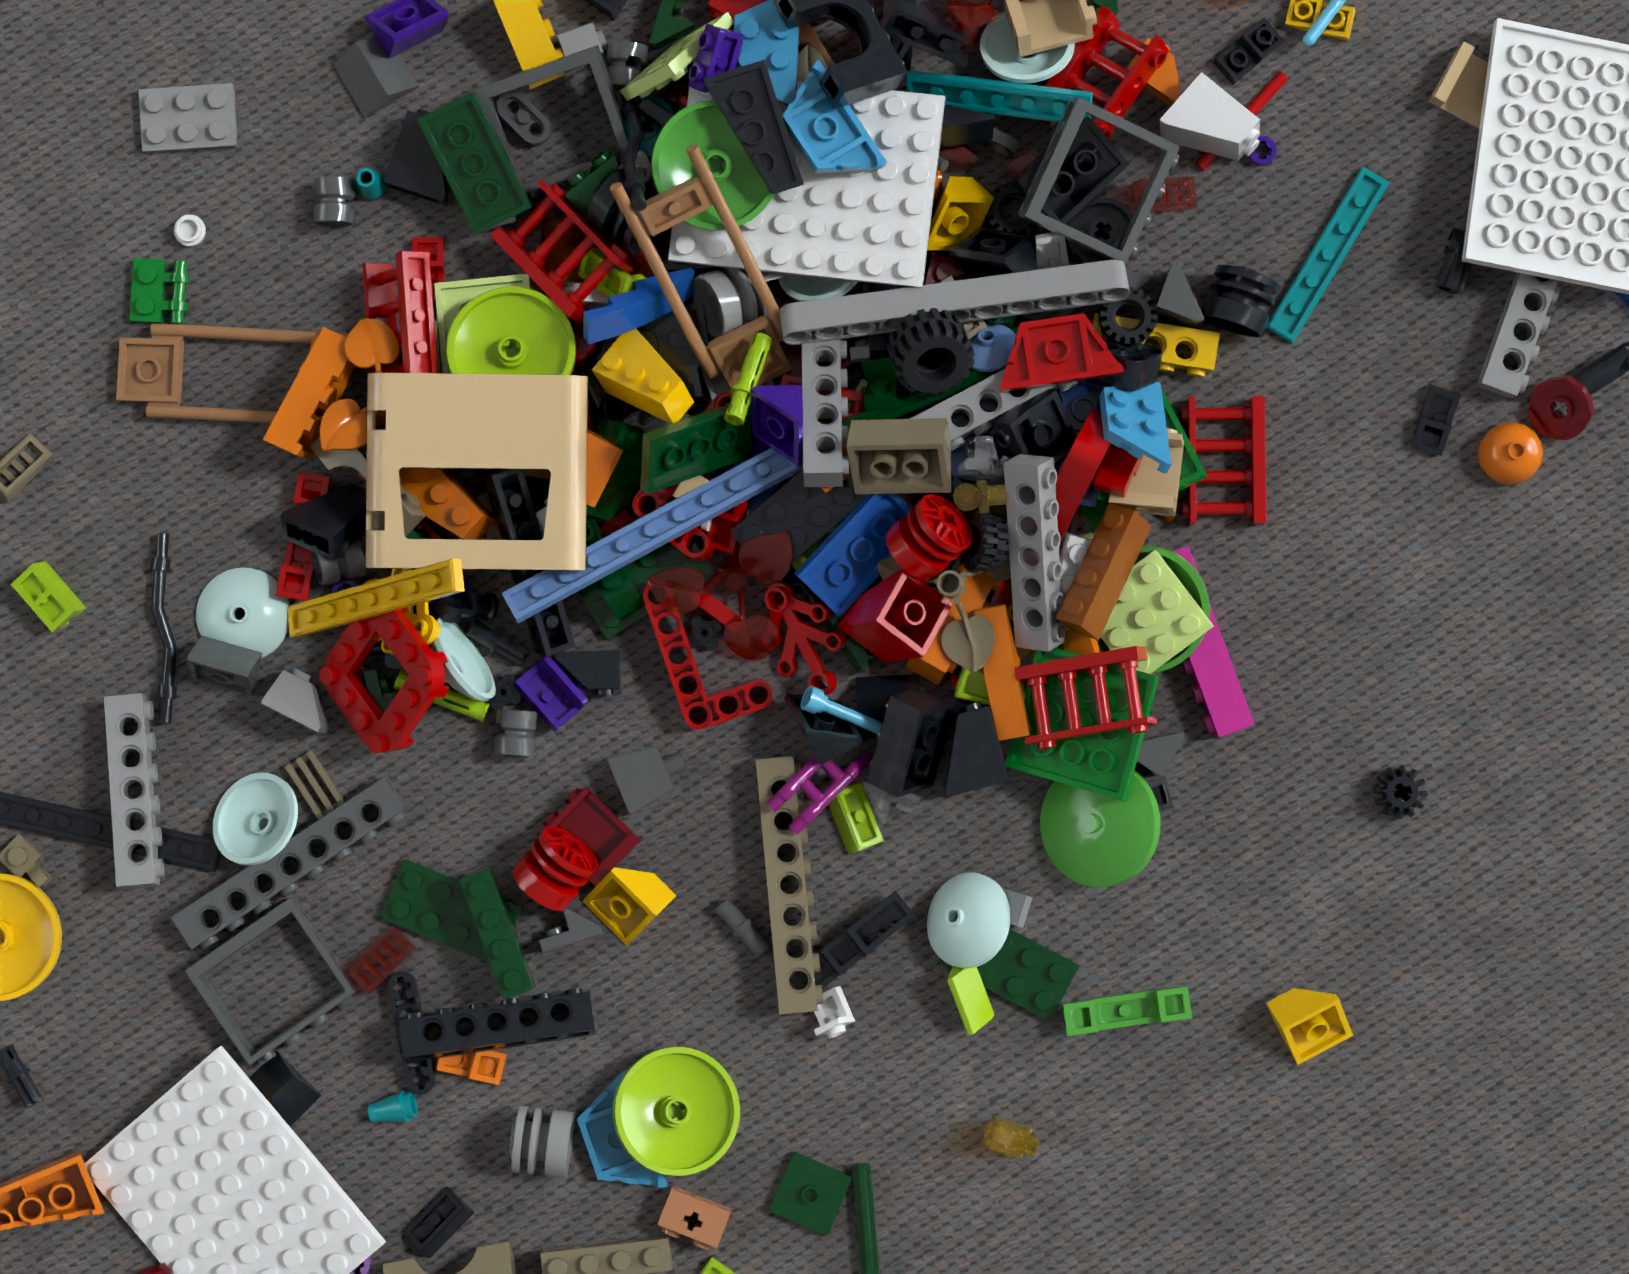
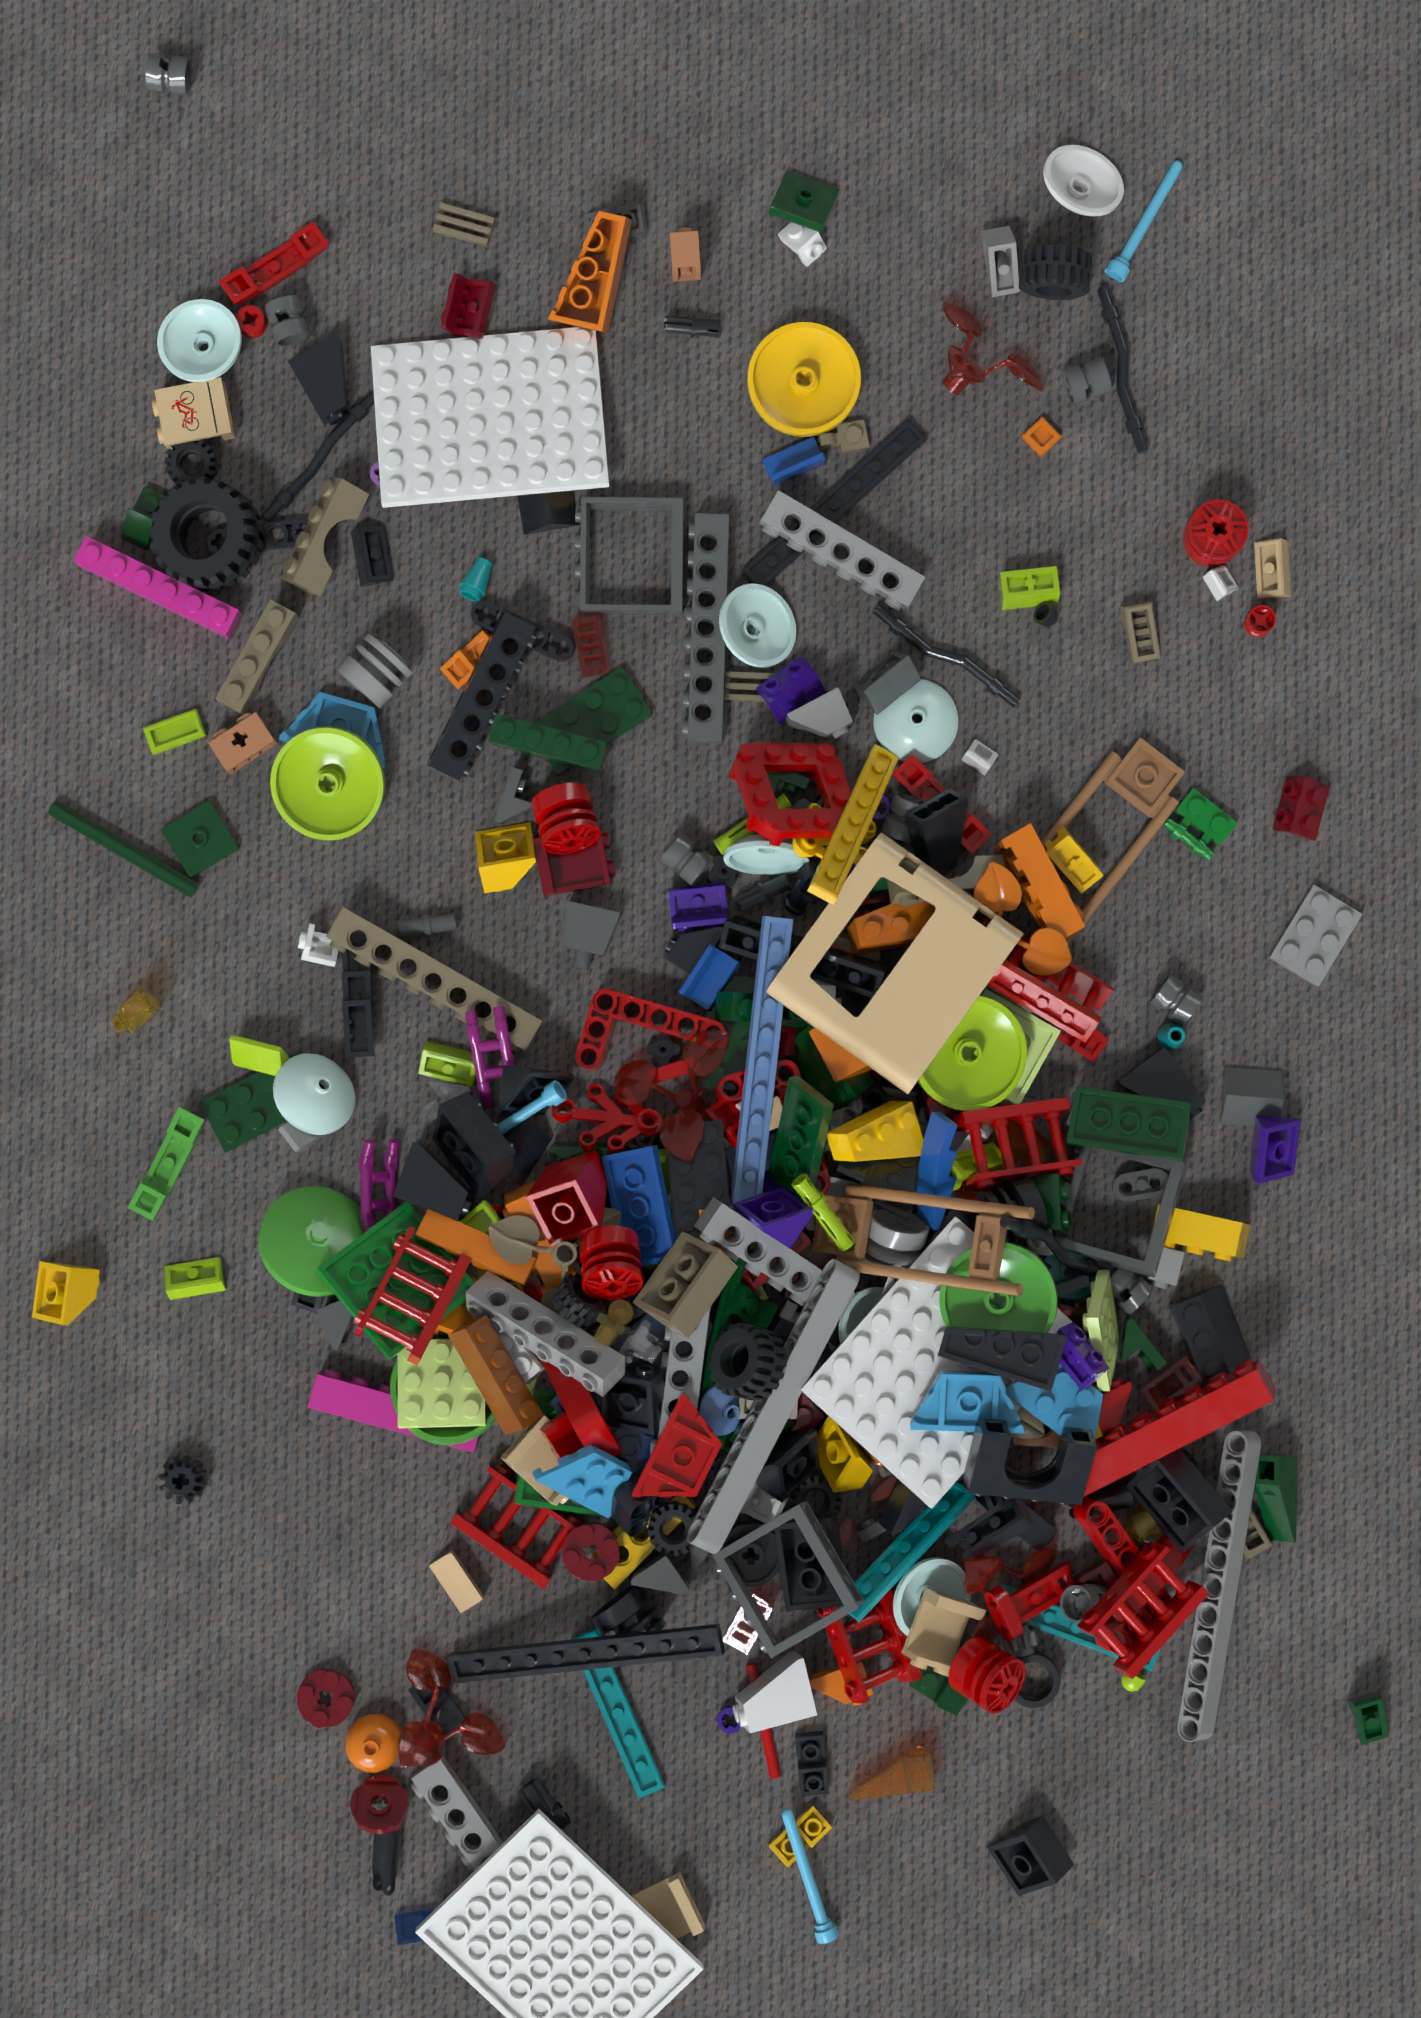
camera: 130 degrees right, 0 degrees up
white plate [174,215,206,246] -> none
none -> lime slope [164,1257,226,1300]
none -> dark red plate [297,1668,355,1728]
none -> magenta piece [359,1139,400,1233]
none -> clear red plant [398,1649,505,1768]
none -> tan slope [429,1549,485,1613]
none -> black plate [447,1624,726,1684]
none -> dark red plate [562,1522,620,1581]
none -> blue panel [679,945,741,1011]
none -> dark purple bracket [756,657,826,725]
none -> blue panel [762,437,826,487]
none -> white slope [961,739,998,776]
none -> black hinge [1033,602,1059,627]
none -> yellow hinge [1045,826,1104,894]
none -> dark red bracket [1273,776,1330,841]

